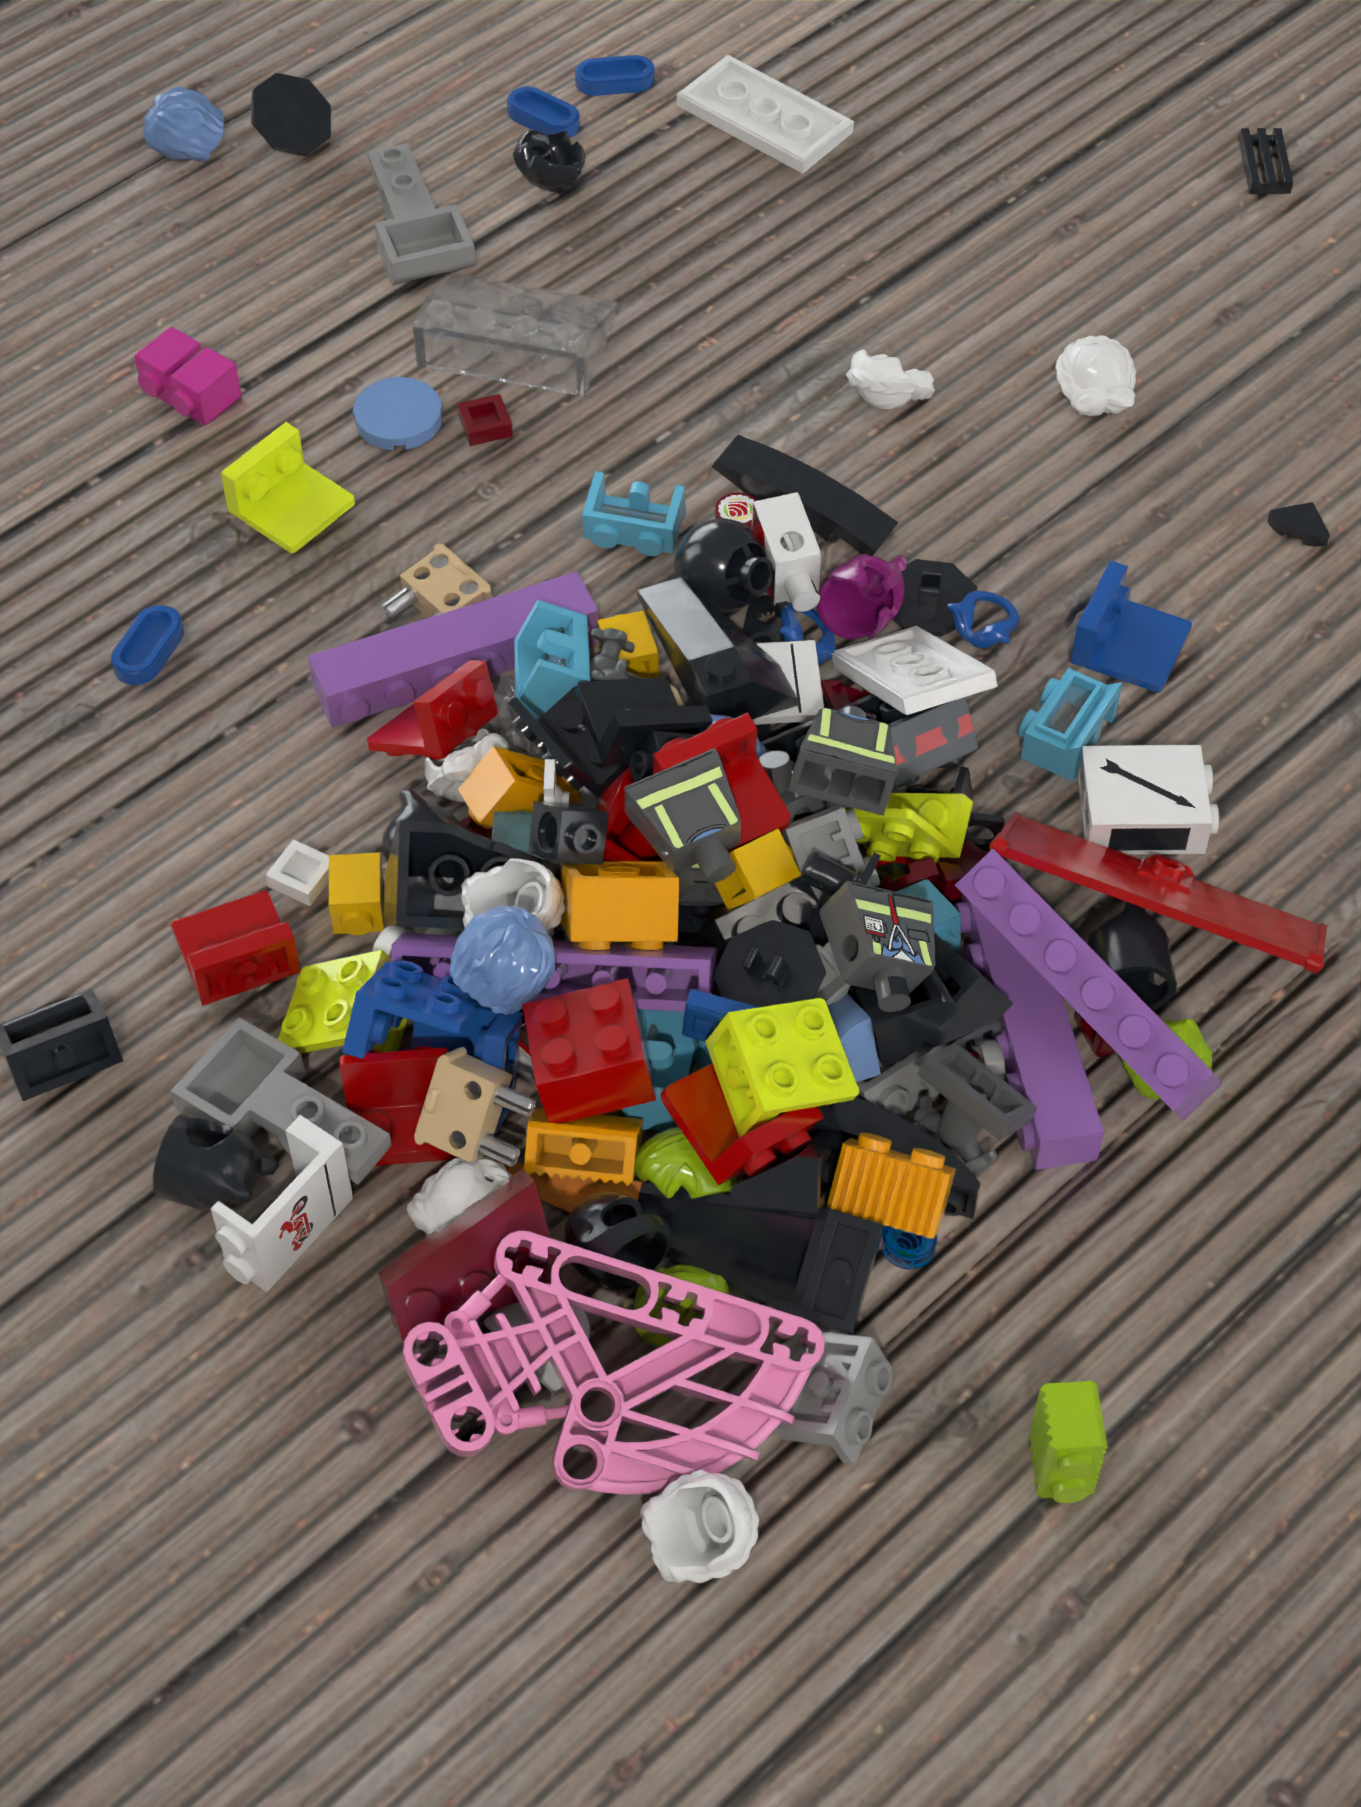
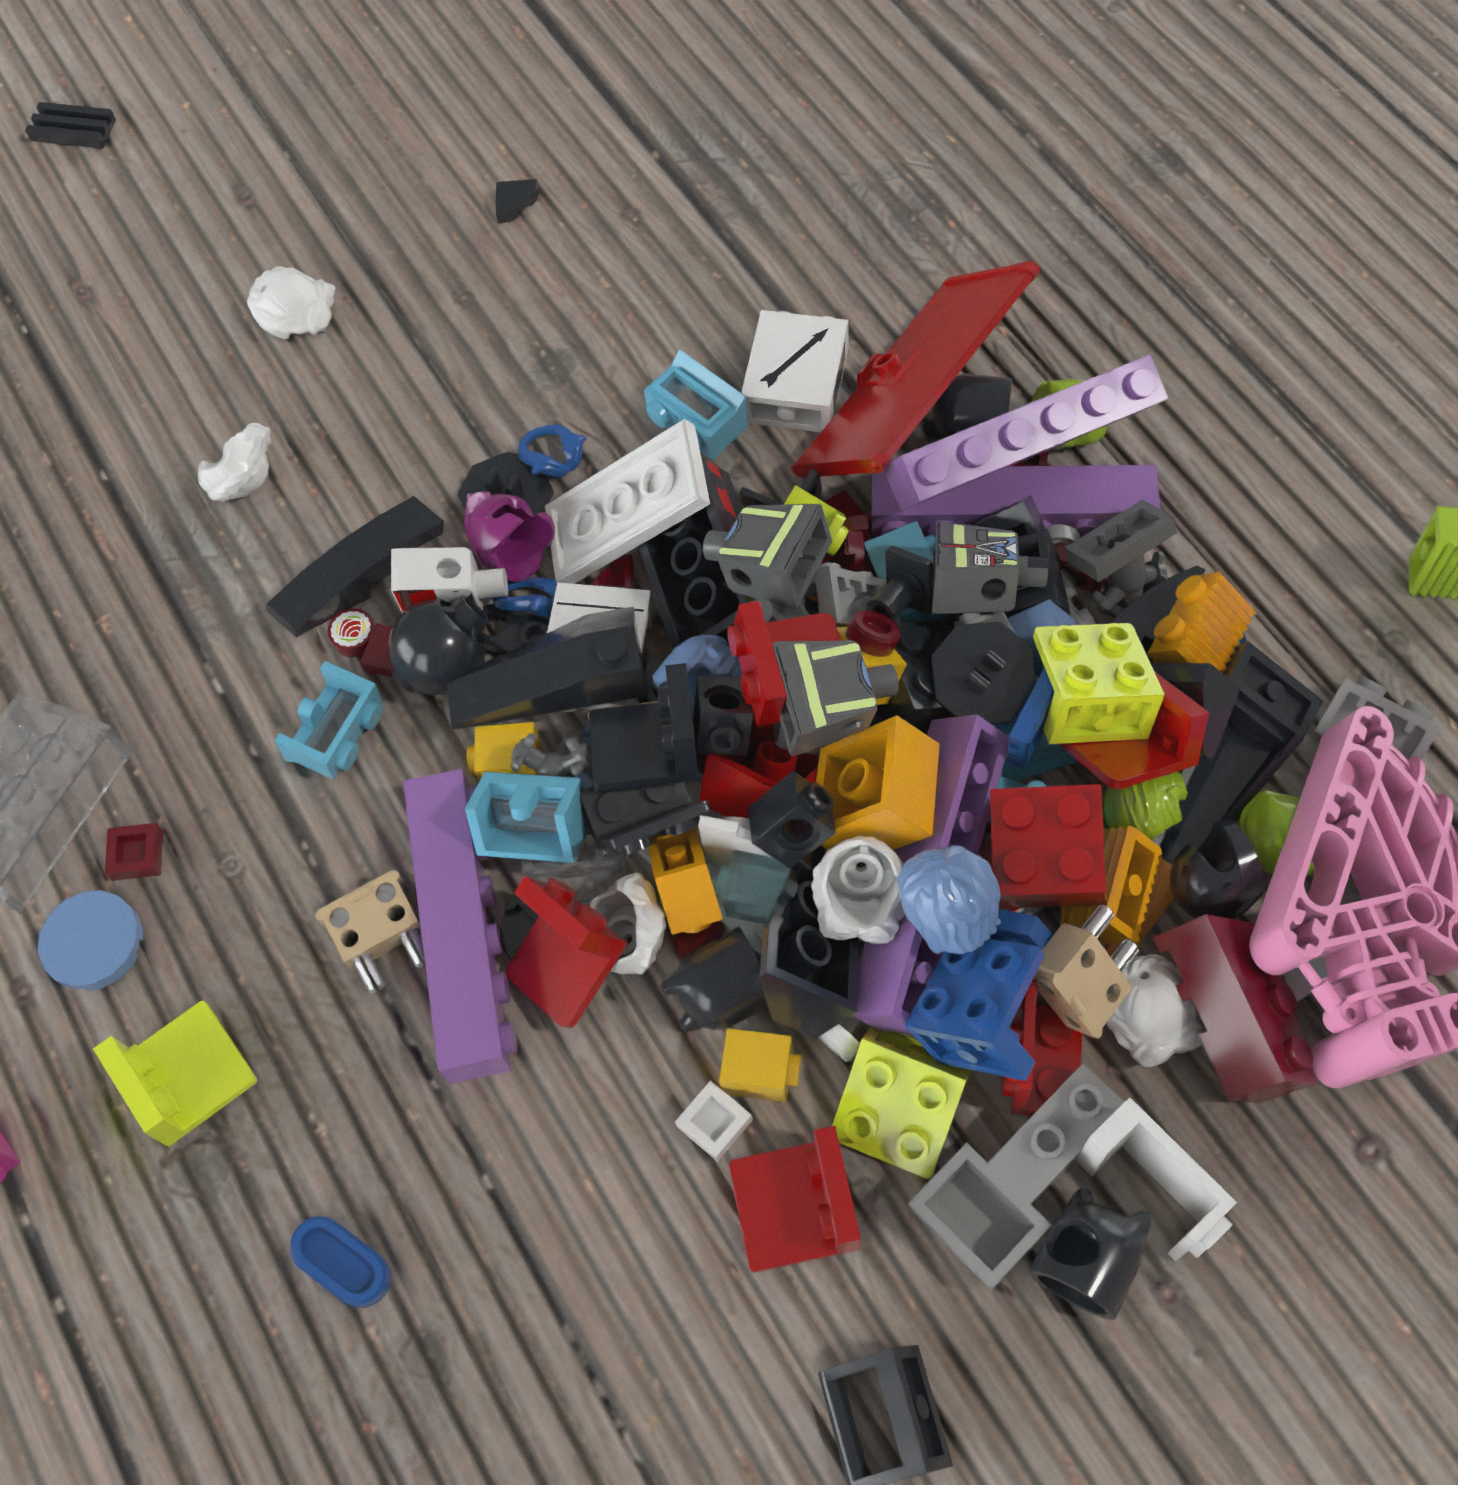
camera: 70 degrees left, 10 degrees up
blue bracket [1071,560,1192,693] -> none
none -> dark red tile [845,610,900,657]

